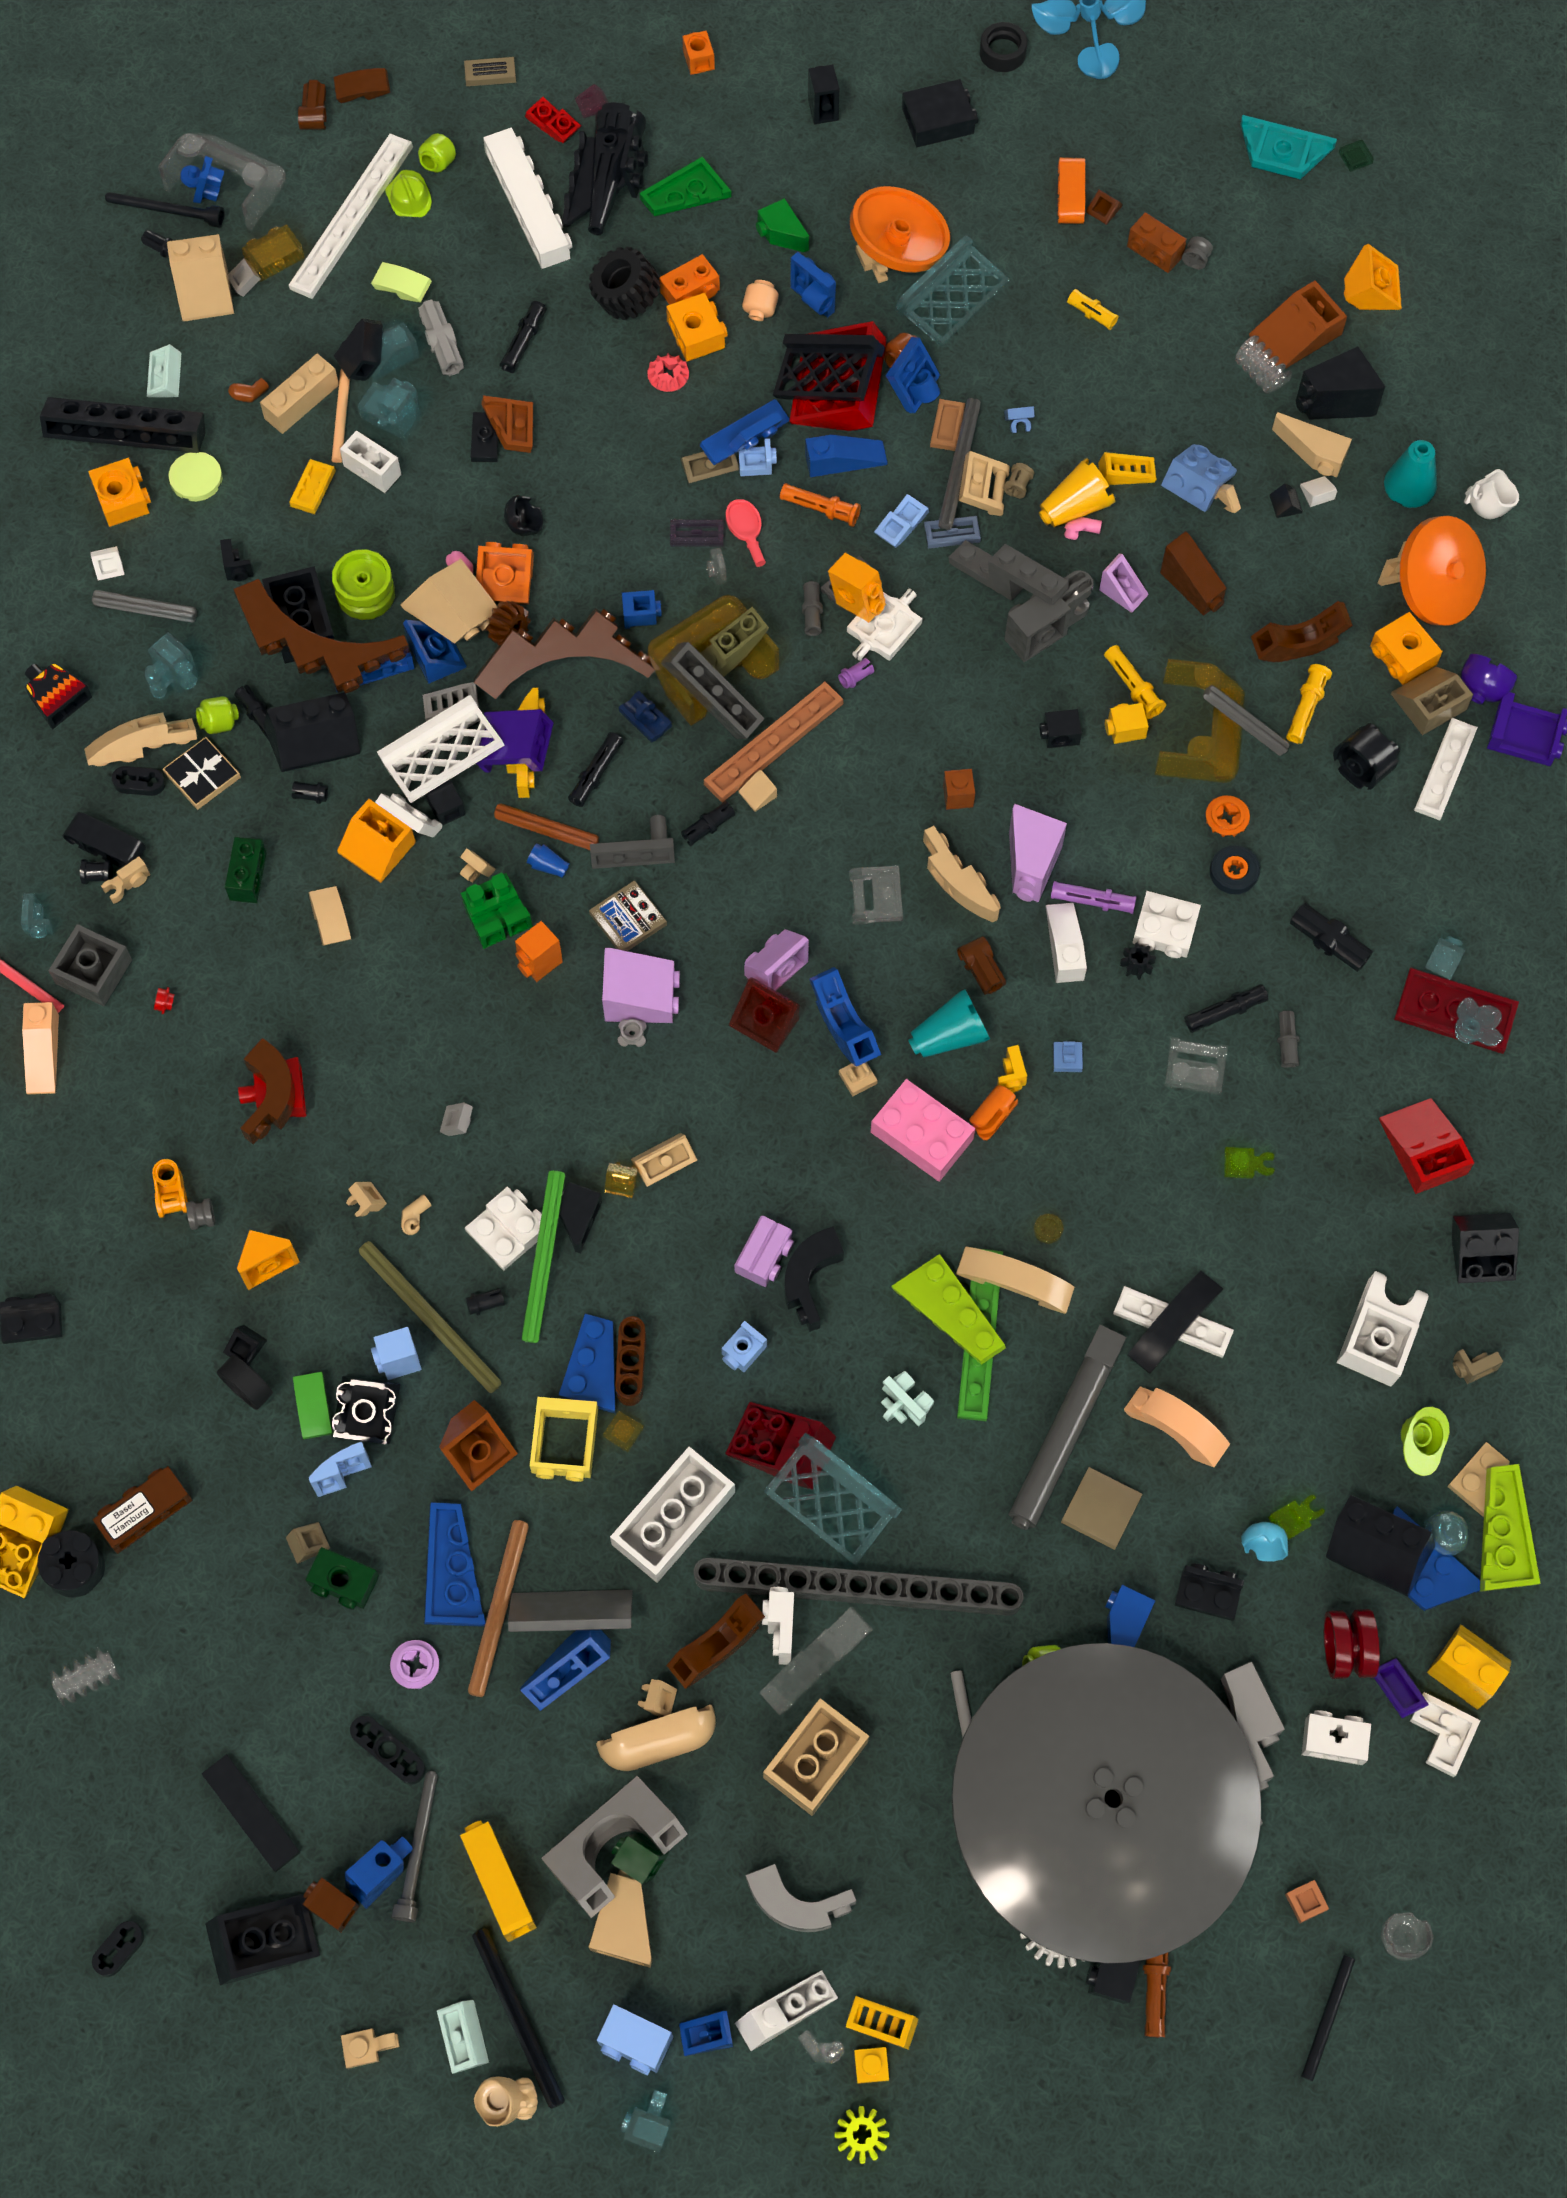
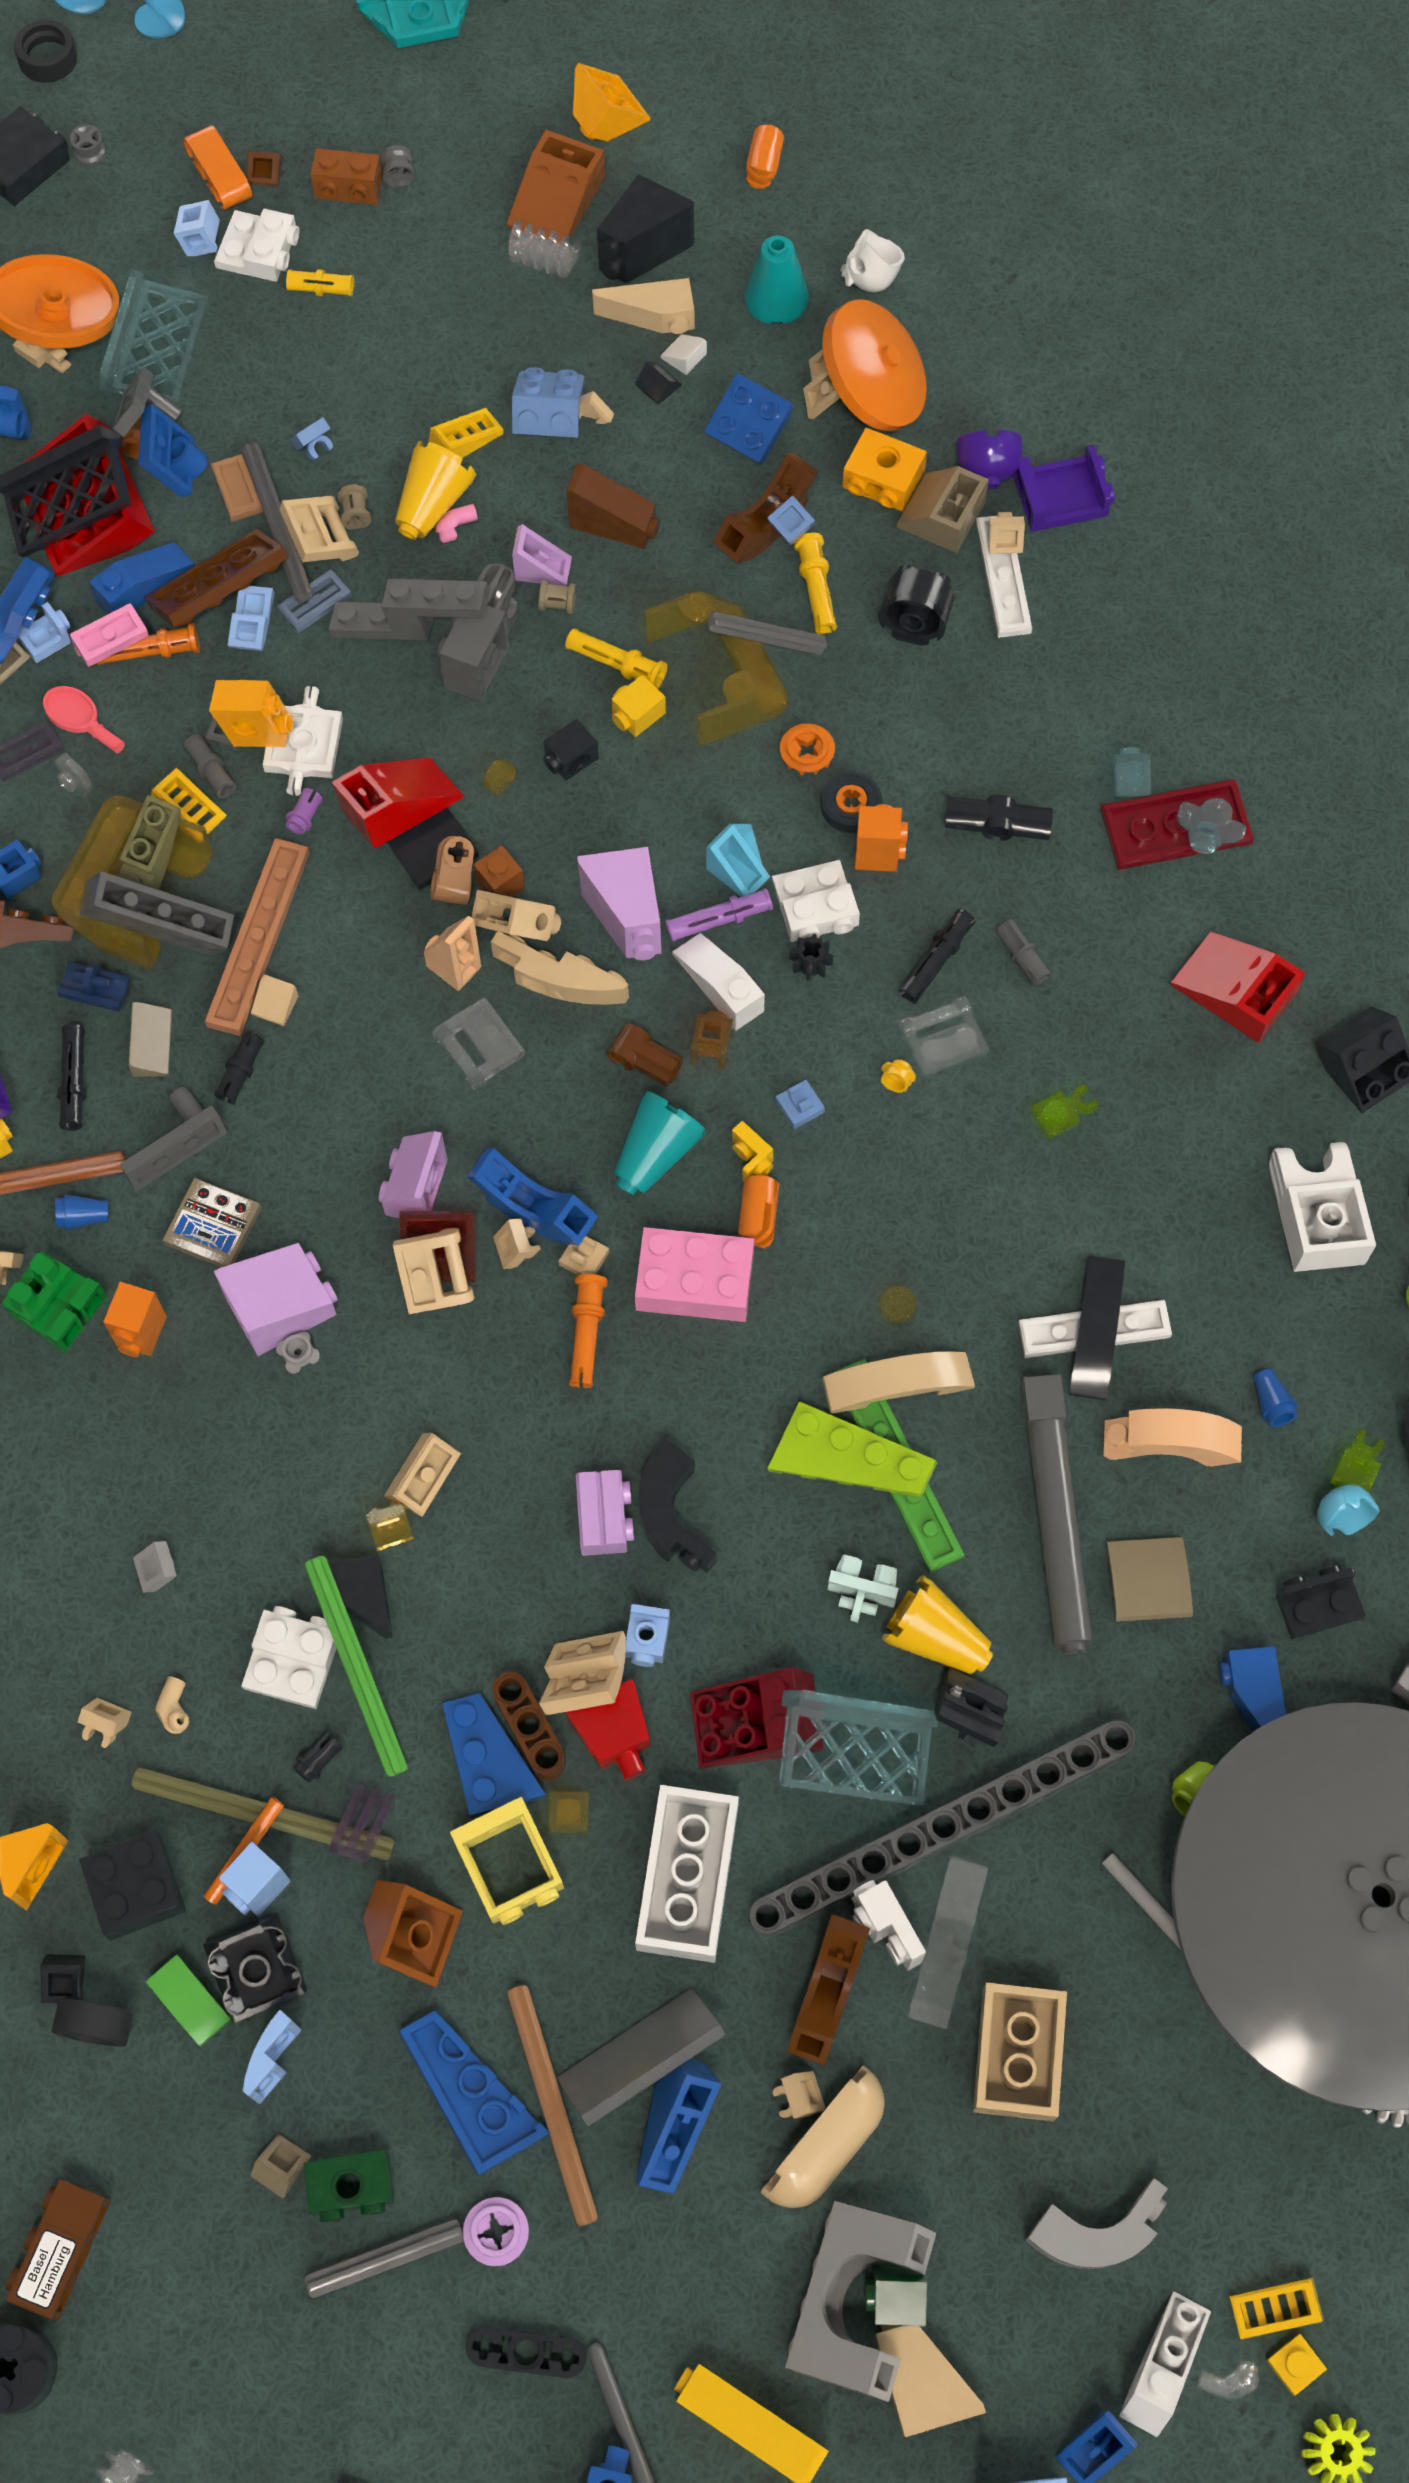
camera: 30 degrees left, 0 degrees up
none -> dark grey wheel [70,125,106,166]
none -> bright pink panel [70,603,149,667]
none -> black brick [79,1830,186,1941]
none -> dark grey piece [113,367,181,437]
none -> slope [129,1002,172,1077]
none -> reddish brown plate [144,529,289,628]
none -> yellow slope [151,768,227,840]
none -> light blue brick [174,200,220,256]
none -> orange bar [204,1797,285,1905]
none -> white plate [214,209,300,282]
none -> dark grey axle [305,2219,464,2298]
none -> clear purple tile [330,1784,395,1863]
none -> red slope [332,758,464,849]
none -> black tile [386,807,479,891]
none -> tan plate [393,1228,475,1314]
none -> light nougat slope [424,916,482,991]
none -> medium nougat piece [430,836,474,905]
none -> tan torso [471,890,561,941]
none -> clear yellow tile [484,759,516,795]
none -> tan tile [493,1219,541,1269]
none -> dark tan bush [539,580,577,614]
none -> tan slope [539,1631,626,1715]
none -> red torso [565,1679,651,1781]
none -> orange pin [569,1274,608,1388]
none -> clear orange window [690,1011,733,1070]
none -> blue plate [704,373,795,465]
none -> medium azure slope [706,824,770,897]
none -> orange arm [746,125,784,189]
none -> medium blue tile [767,496,815,546]
none -> orange brick [855,804,908,872]
none -> yellow plate [881,1060,916,1093]
none -> yellow cone [882,1575,993,1674]
none -> black piece [934,1667,1008,1747]
none -> tan tile [988,512,1025,554]
none -> blue cone [1253,1369,1298,1427]

